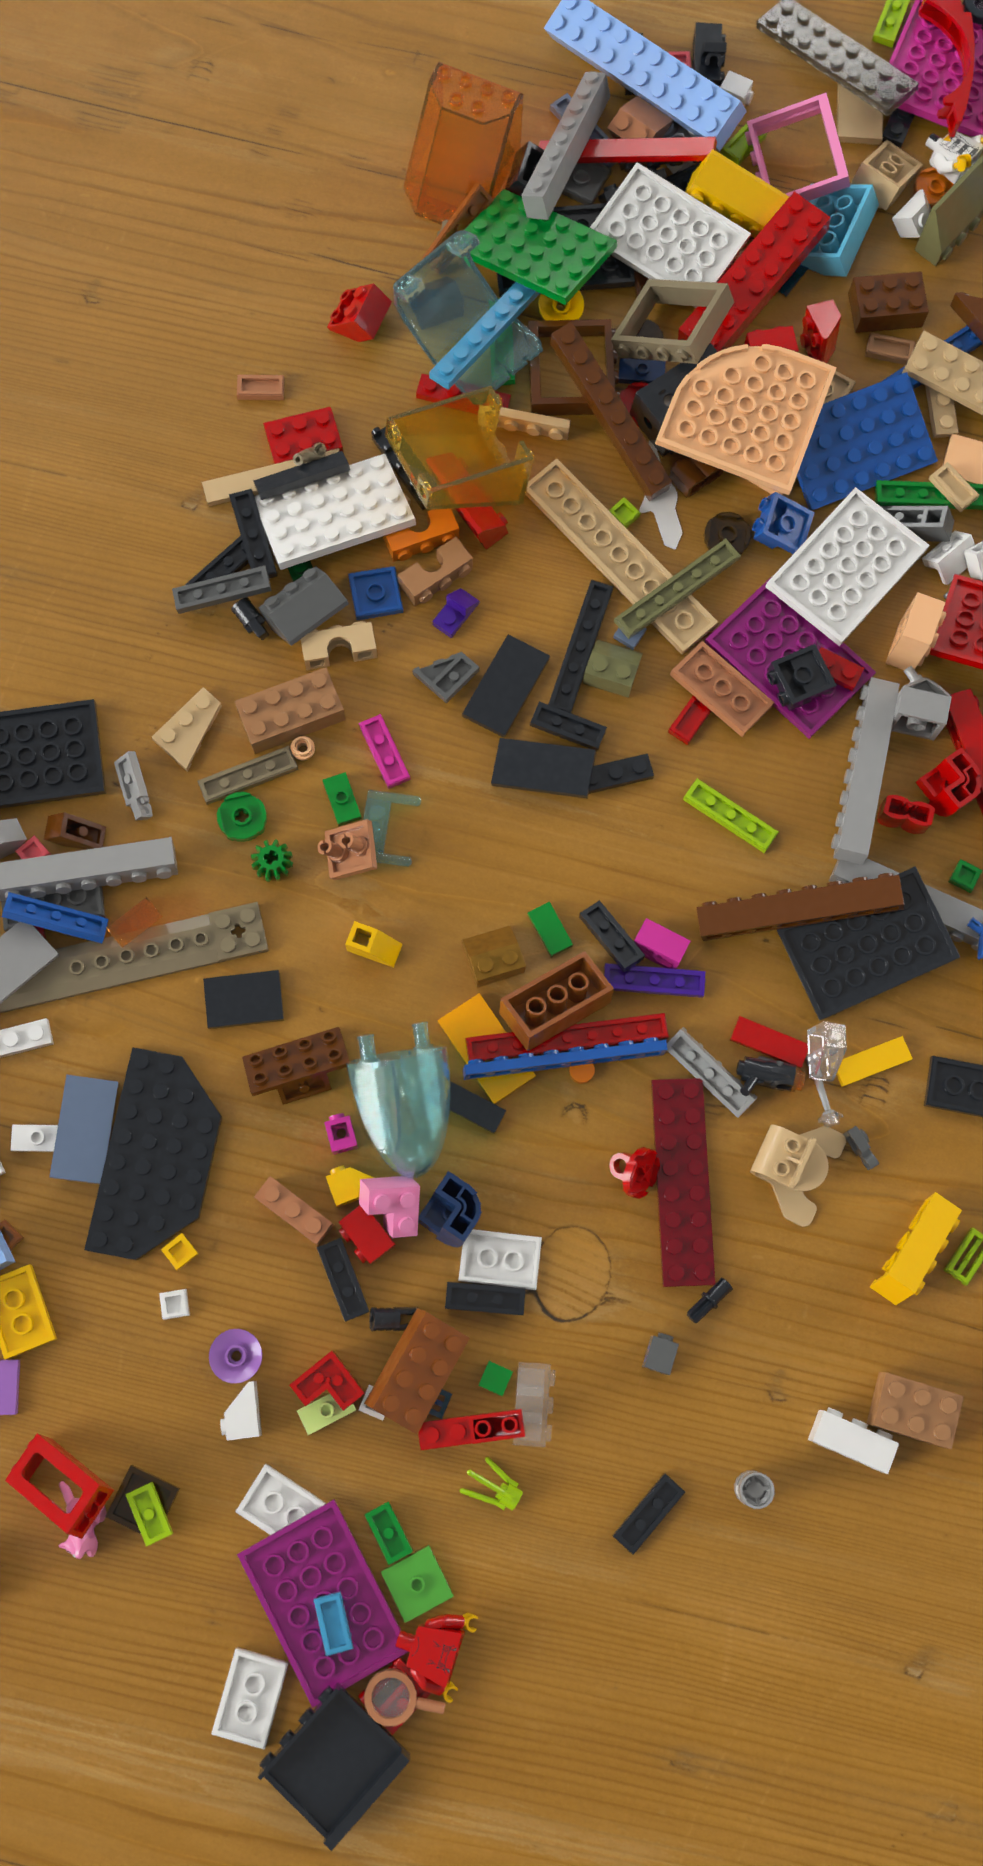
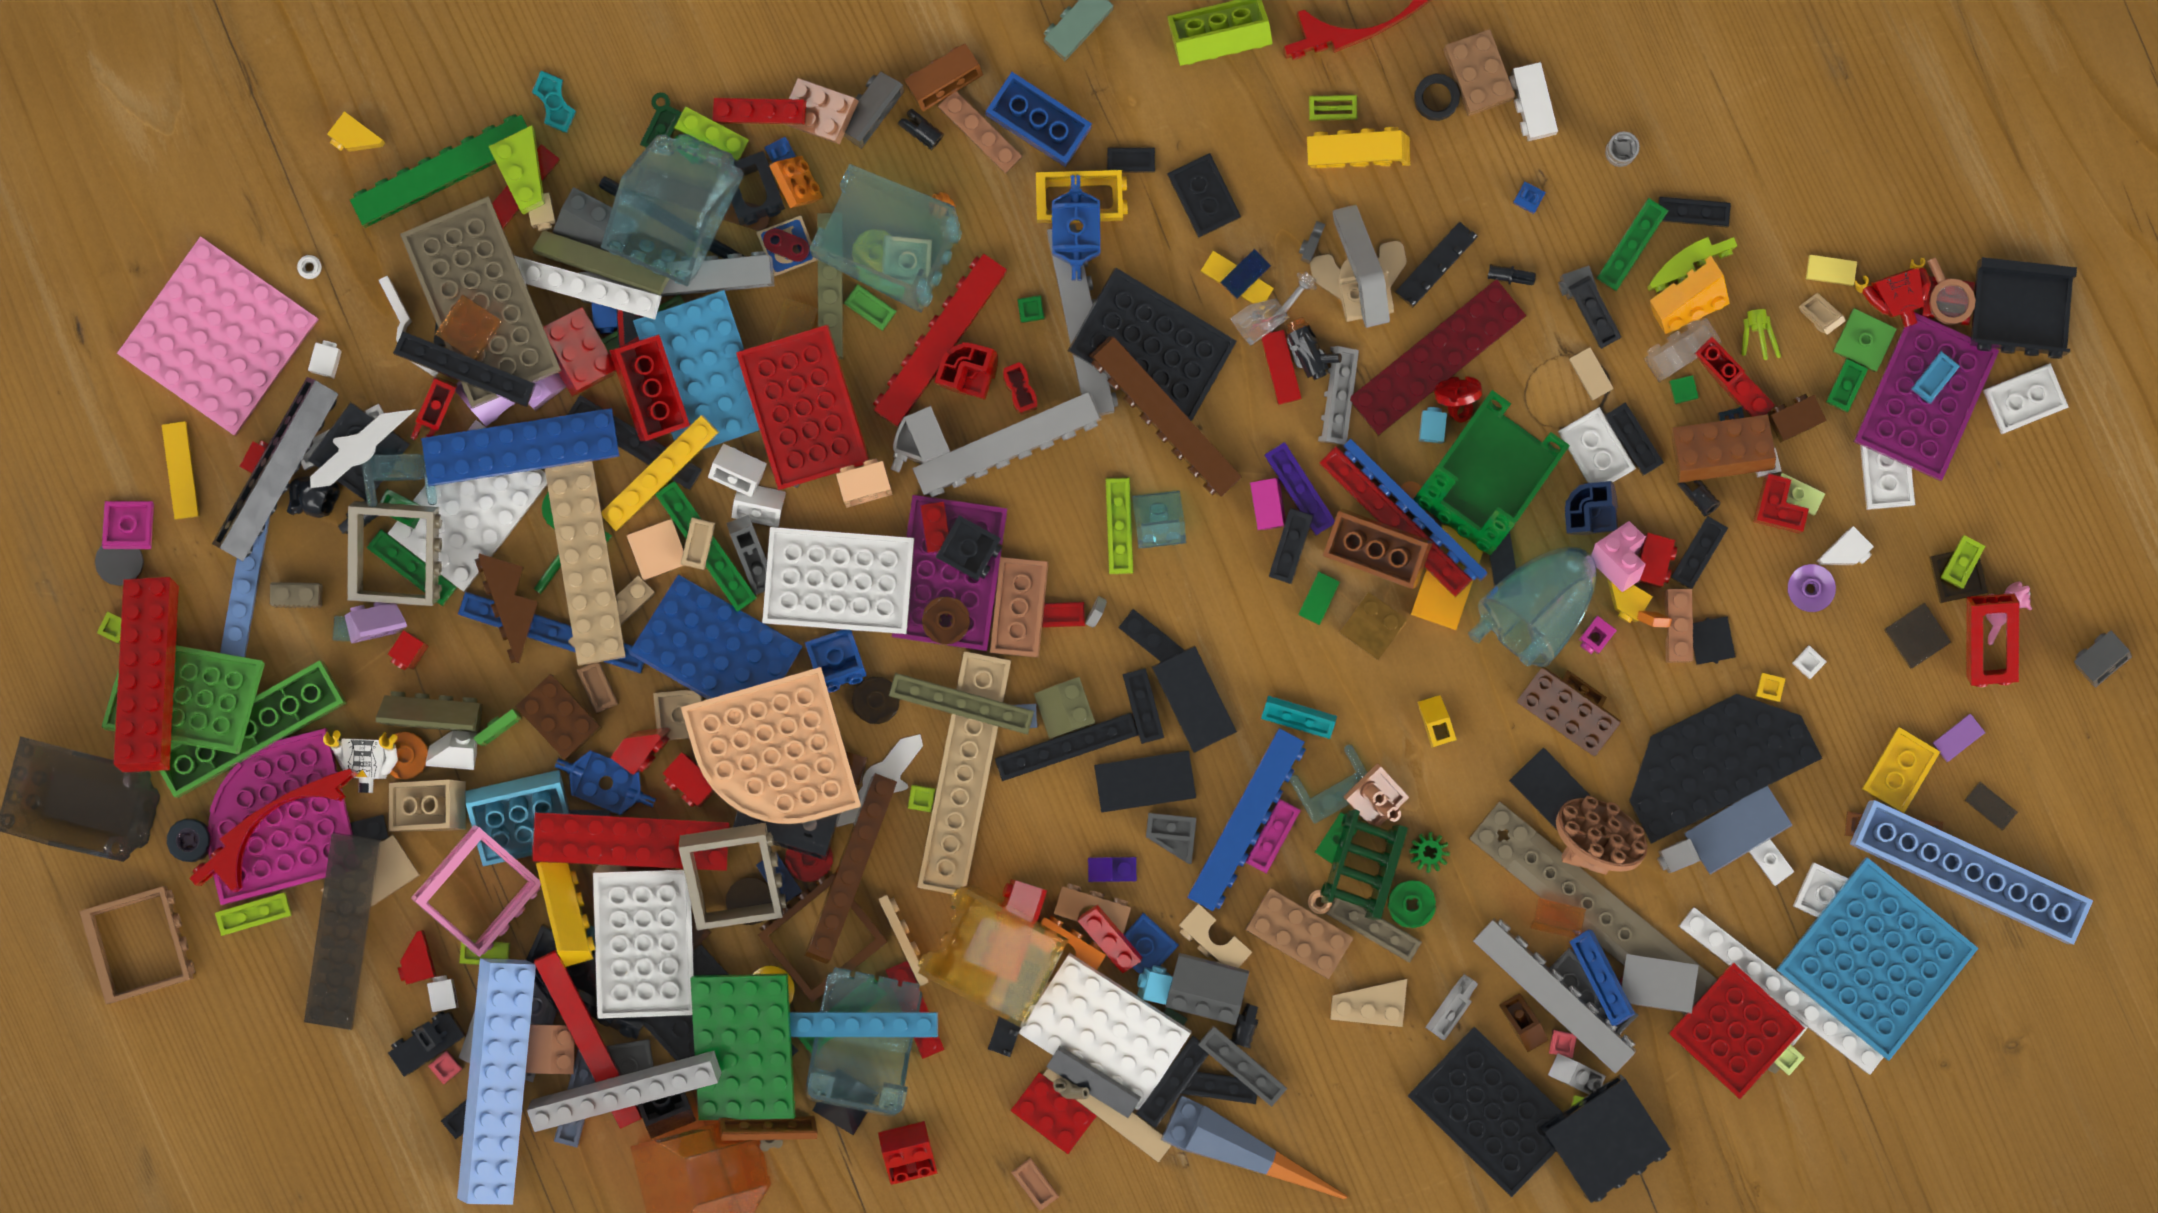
camera: 130 degrees left, 10 degrees up
none -> red slope [398,930,437,985]
none -> bright green plate [473,709,522,746]
none -> blue plate [555,751,656,815]
none -> reddish brown plate [922,597,970,645]
none -> plate [1078,904,1142,974]
none -> light grey tile [1085,596,1107,628]
none -> clear light blue slope [1132,491,1186,549]
none -> medium azure brick [1137,965,1173,1005]
none -> sand blue plate [1161,1096,1348,1199]
none -> blue brick [1187,728,1306,911]
none -> clear blue plate [1220,249,1271,300]
none -> teal plate [1261,696,1337,739]
none -> dark green fence [1320,809,1408,920]
none -> light grey beam [1333,204,1390,328]
none -> black hinge [1395,221,1478,308]
none -> green windscreen [1413,390,1570,556]
none -> black tyre [1414,74,1460,121]
none -> medium azure brick [1419,407,1447,444]
none -> blue tile [1513,181,1546,214]
none -> nougat bracket [1556,796,1647,875]
none -> black tile [1568,276,1622,349]
none -> tan tile [1569,347,1614,401]
none -> green tile [1596,198,1669,291]
none -> orange tile [1637,611,1672,628]
none -> lime slope [1647,237,1737,293]
none -> light orange wedge [1650,256,1730,334]
none -> light grey slope [1657,839,1700,873]
none -> black piece [1693,616,1736,665]
none -> reddish brown brick [1768,394,1827,443]
none -> tan tile [1799,293,1845,335]
none -> light yellow tile [1806,255,1857,286]
none -> clear smoke tile [1884,603,1951,669]

